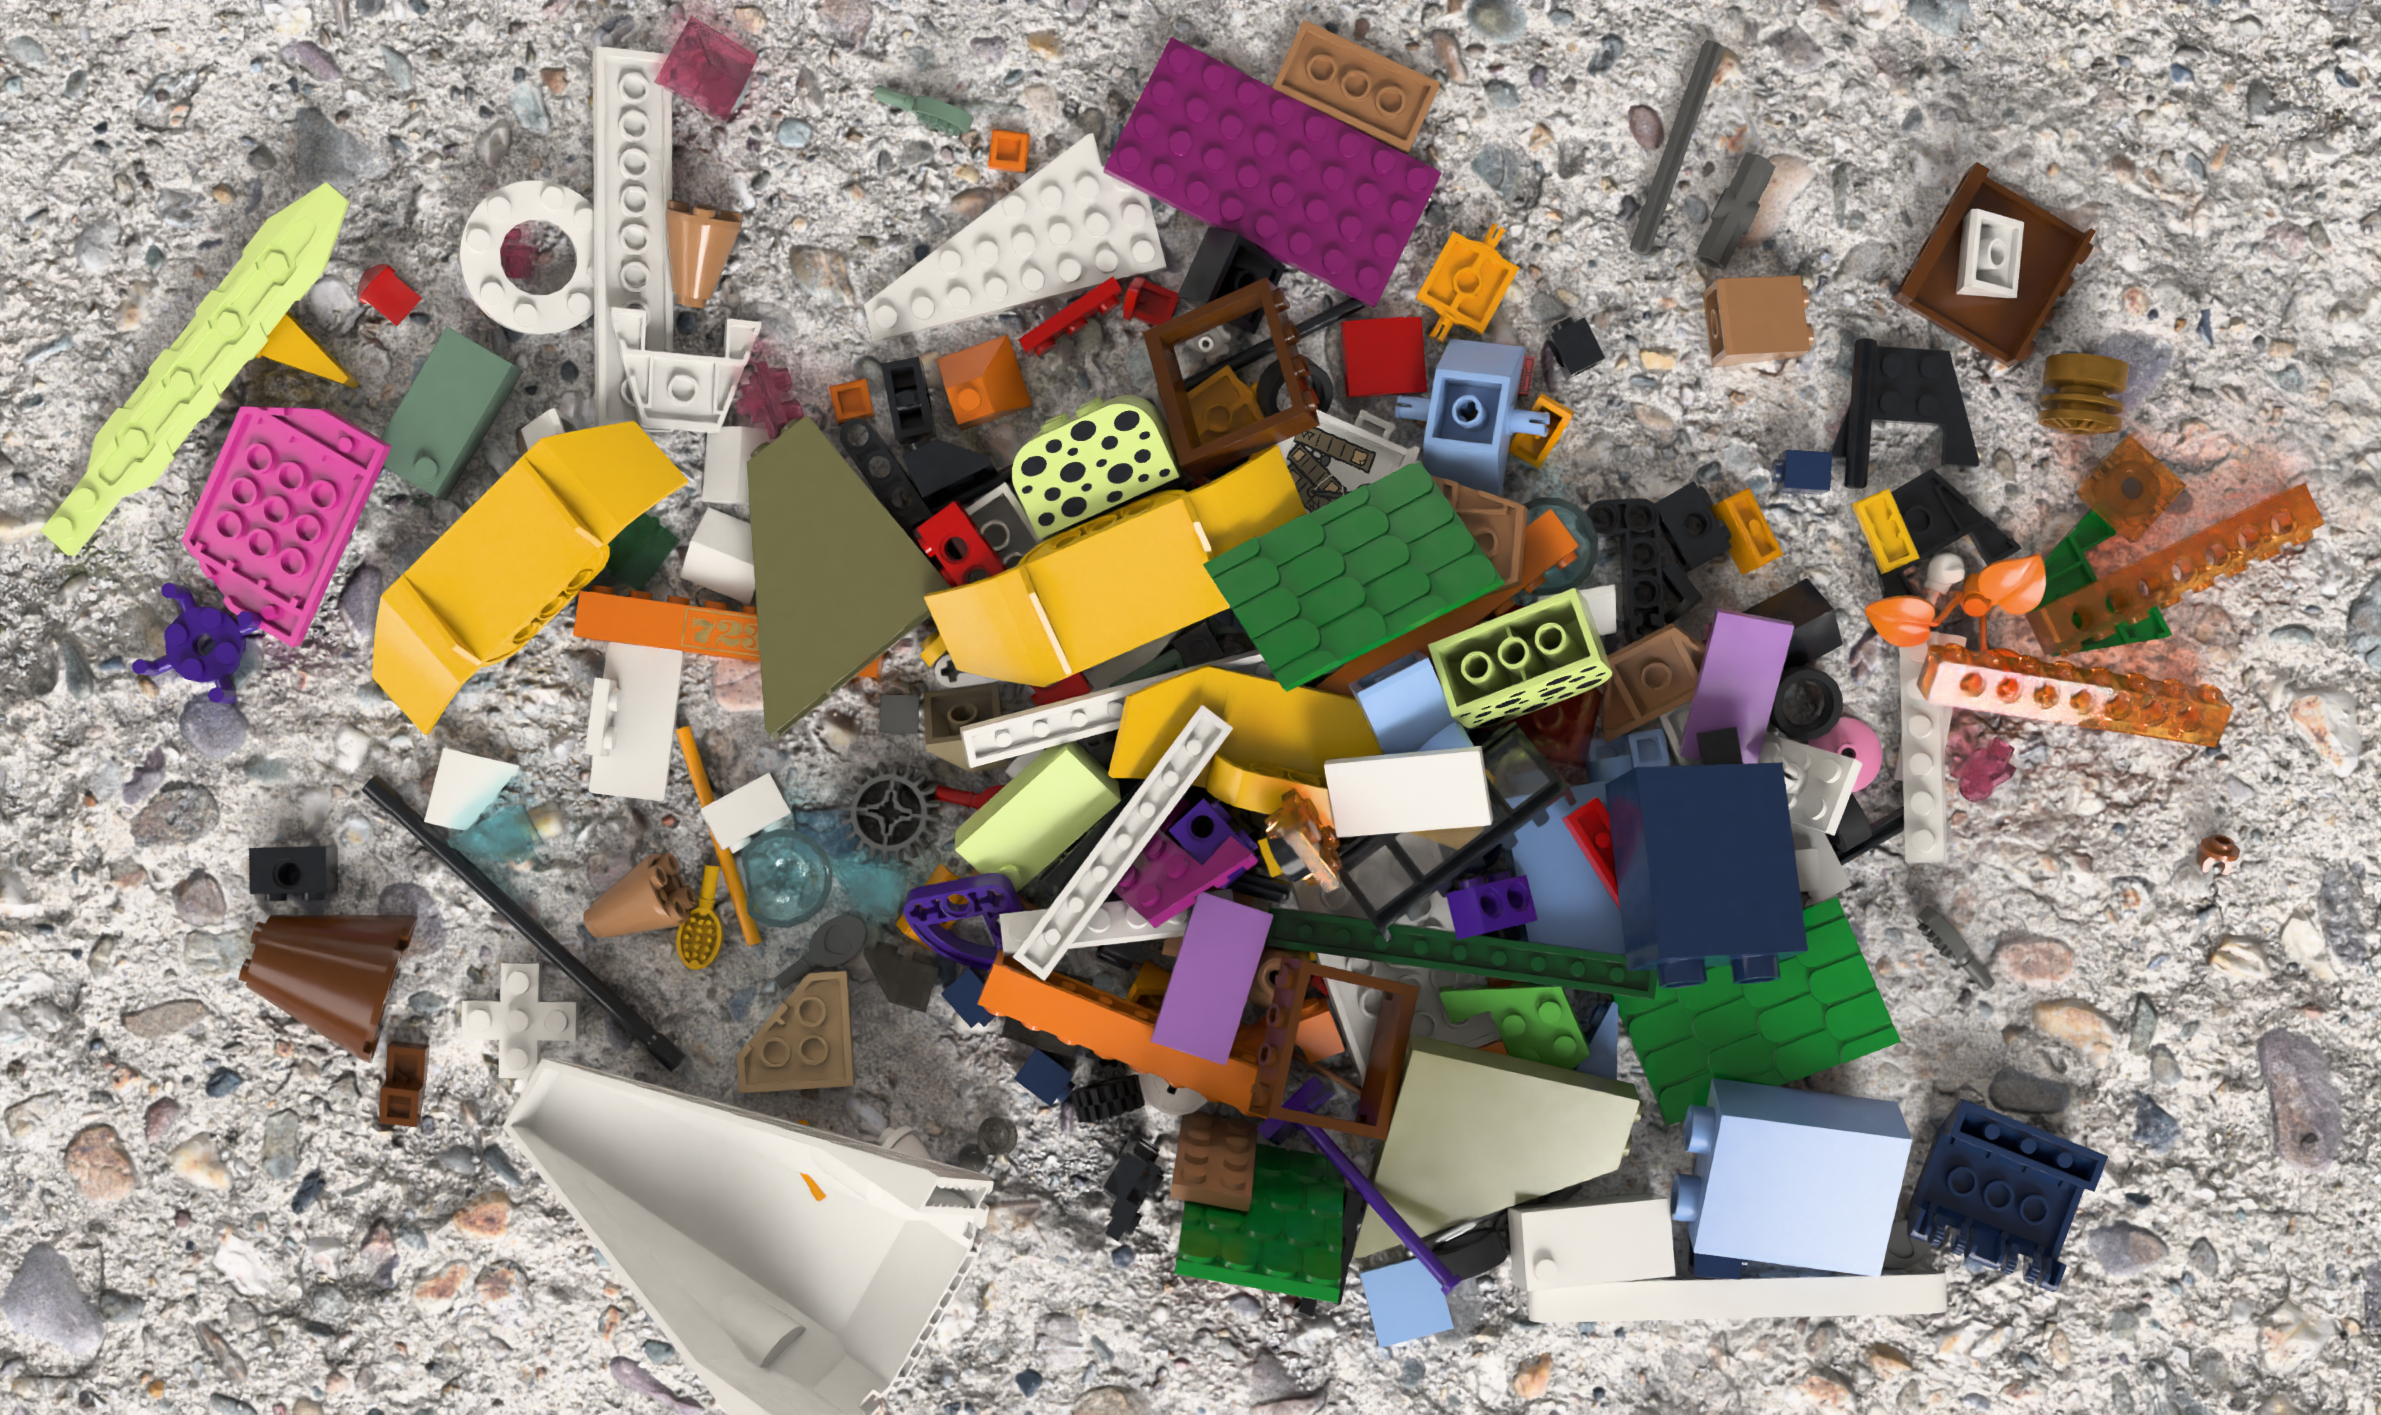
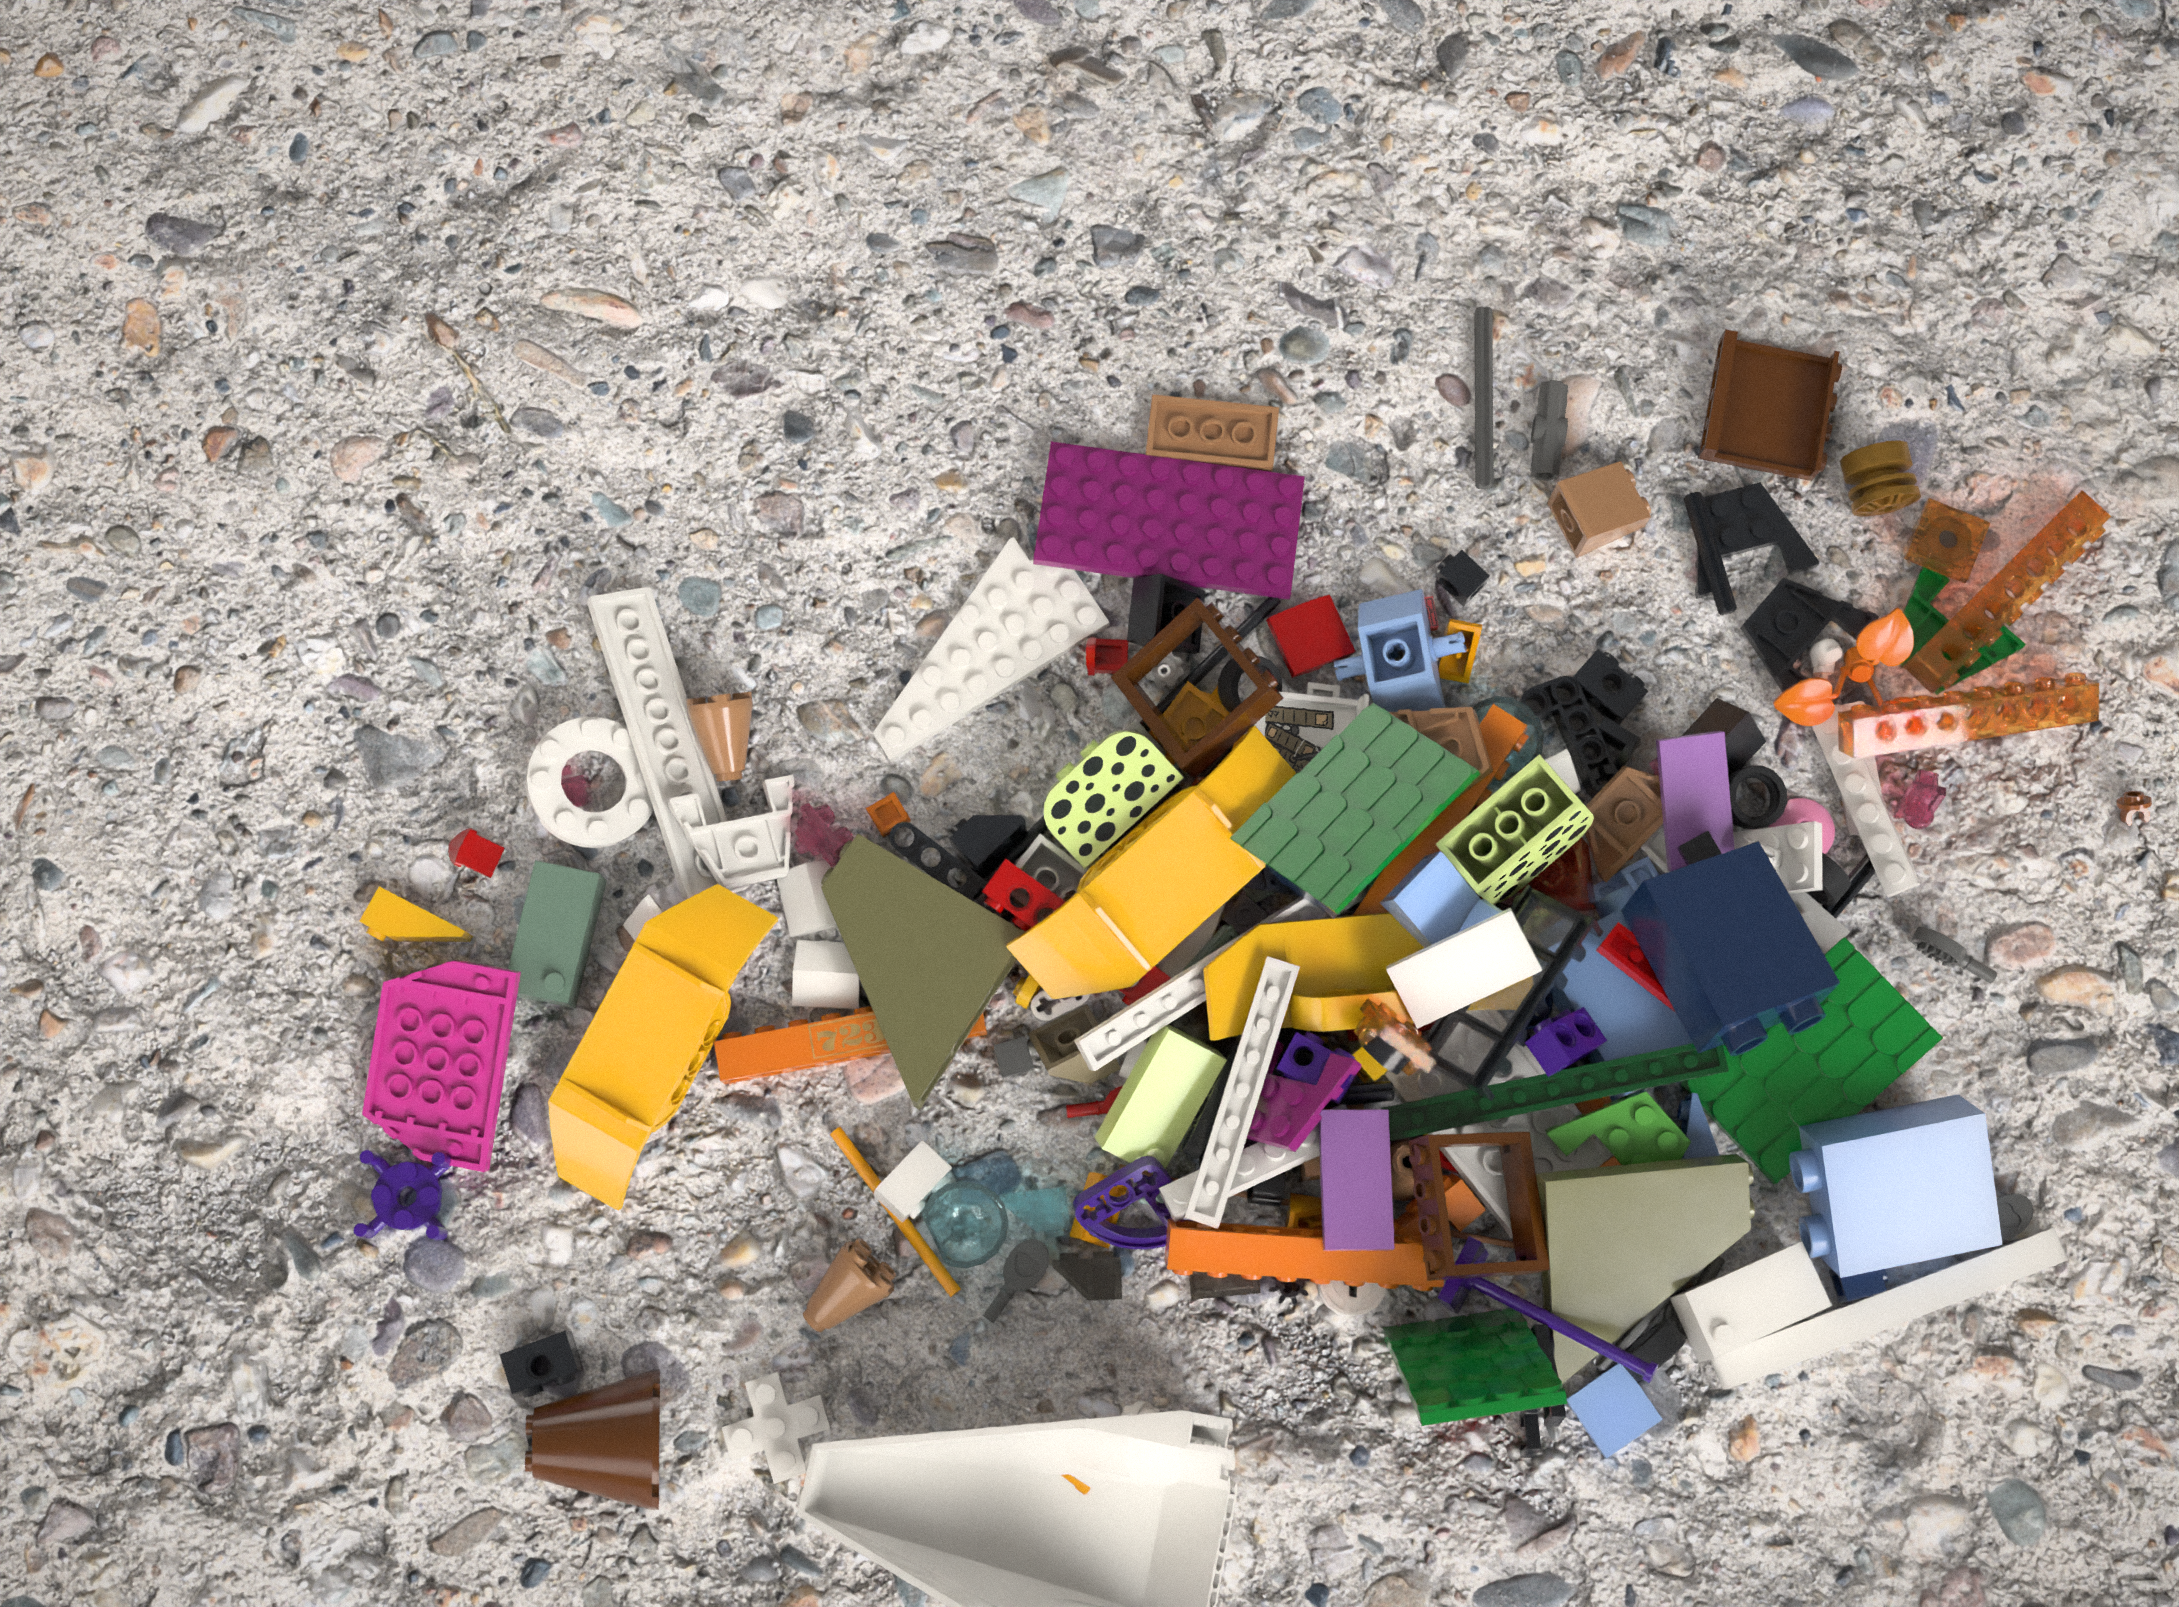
camera: 20 degrees left, 10 degrees down
yellowish green plate [41,182,350,556] -> none
black piece [362,775,687,1073] -> none
reddish brown slope [379,1041,430,1127] -> none
white slope [424,748,521,831] -> none
clear light blue slope [447,804,545,866] -> none
white bracket [585,642,684,801] -> none
clear green piece [605,512,680,591] -> none
clear pink slope [654,15,758,122] -> none
yellow piece [676,864,724,970] -> none
tan plate [737,970,855,1093] -> none
dark grey gear [839,761,943,864] -> none
sand green piece [874,85,974,137] -> none
black brick [881,356,937,445] -> none
orange slope [936,334,1033,431] -> none
dark blue brick [941,967,996,1028] -> none
clear smoke plate [958,1117,1018,1172] -> none
orange tile [988,129,1031,174] -> none
dark blue brick [1014,1045,1076,1107] -> none
red plate [1018,276,1123,358] -> none
black tyre [1071,1074,1145,1123] -> none
black bracket [1103,1133,1165,1242] -> none
medium nougat plate [1170,1111,1258,1212] -> none
light orange plate [1415,223,1520,343] -> none
light orange slope [1709,487,1784,575] -> none
dark blue brick [1771,450,1832,495] -> none
yellow plate [1851,488,1920,574] -> none
dark blue slope [1907,1099,2108,1292] -> none
white slope [1956,209,2024,298] -> none

